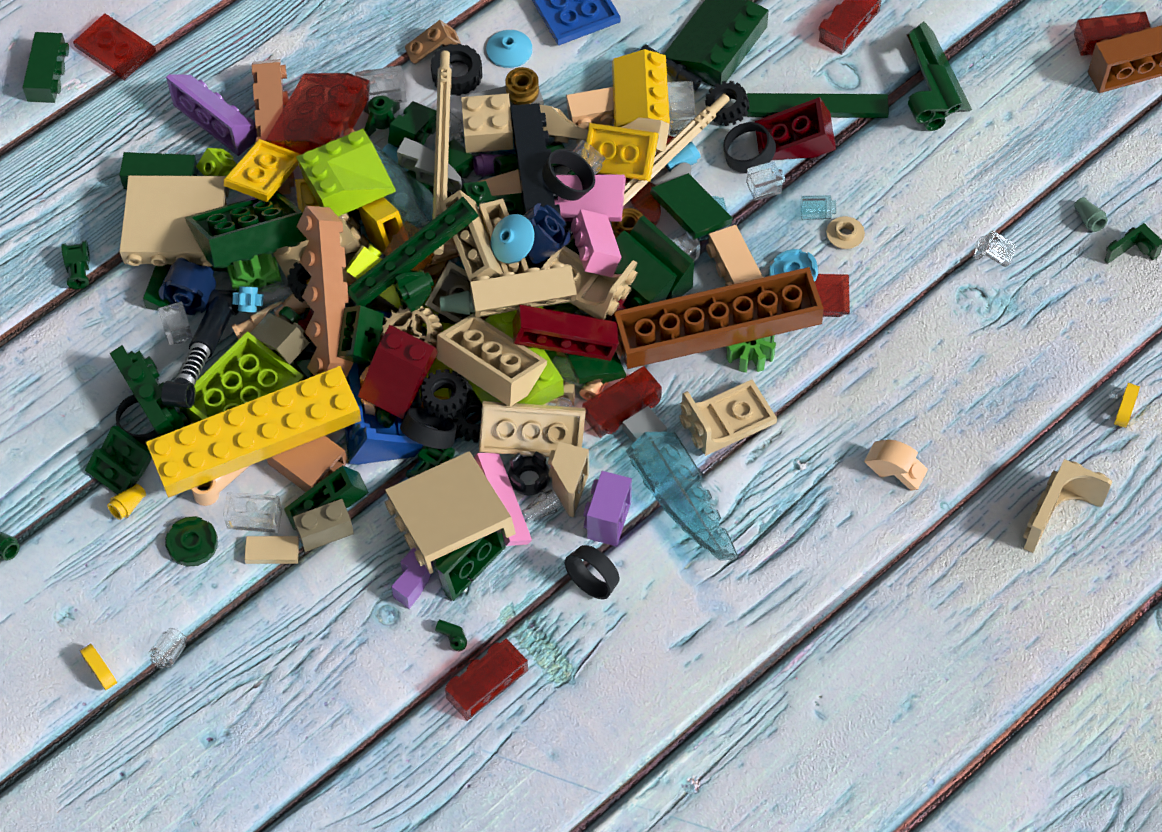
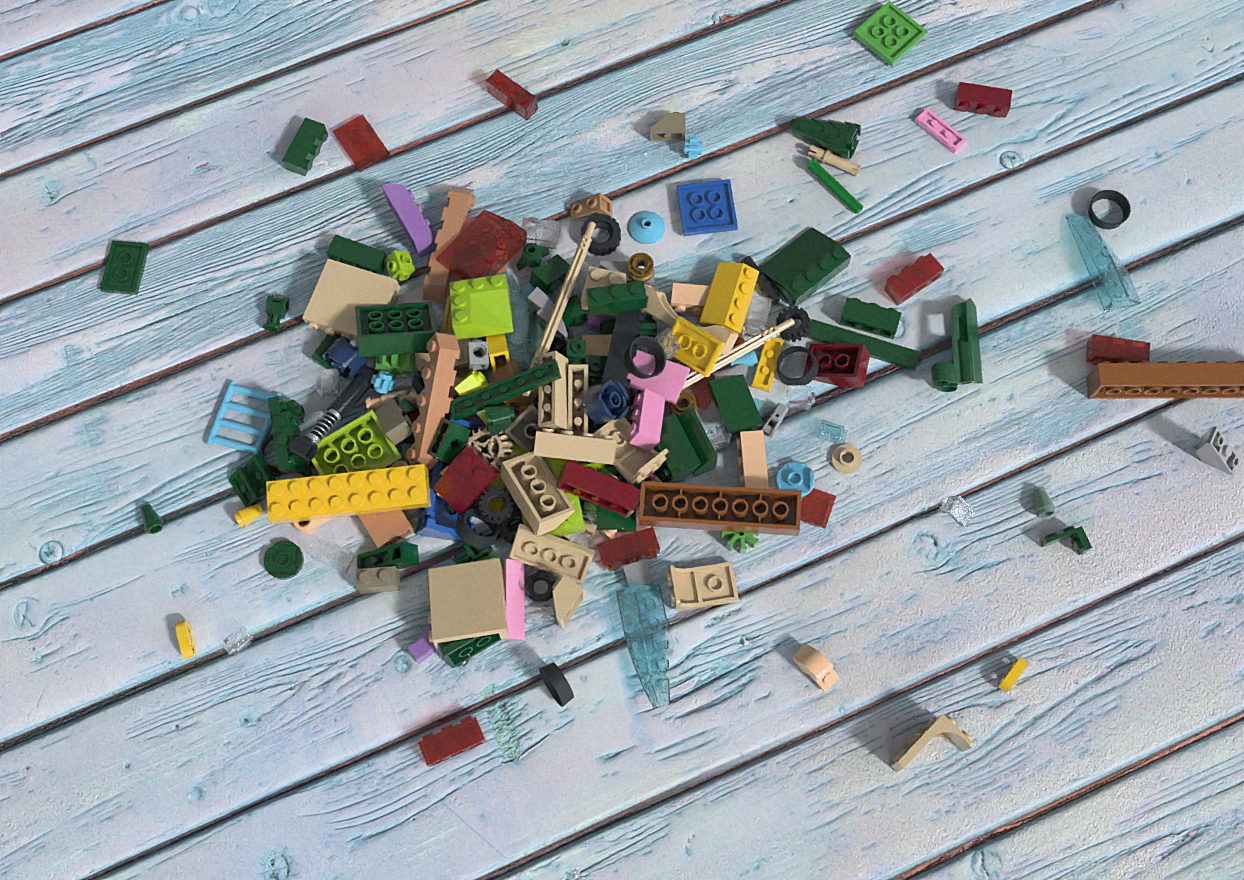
camera: 20 degrees right, 10 degrees up
yellow tile [224,139,301,202] -> none
tan tile [245,536,299,564] -> none
dark green arm [435,619,467,652] -> none
sand green cone [440,290,474,315] -> none
medium azure dish [491,214,534,264] -> none
medium lavender brick [583,471,632,547] -> none
none -> medium azure bar [206,381,282,456]
none -> light grey brick [467,340,489,371]
none -> dark green brick [586,281,647,316]
none -> yellow tile [751,338,784,392]
none -> light grey bar [762,403,789,438]
none -> dark green brick [839,297,902,340]

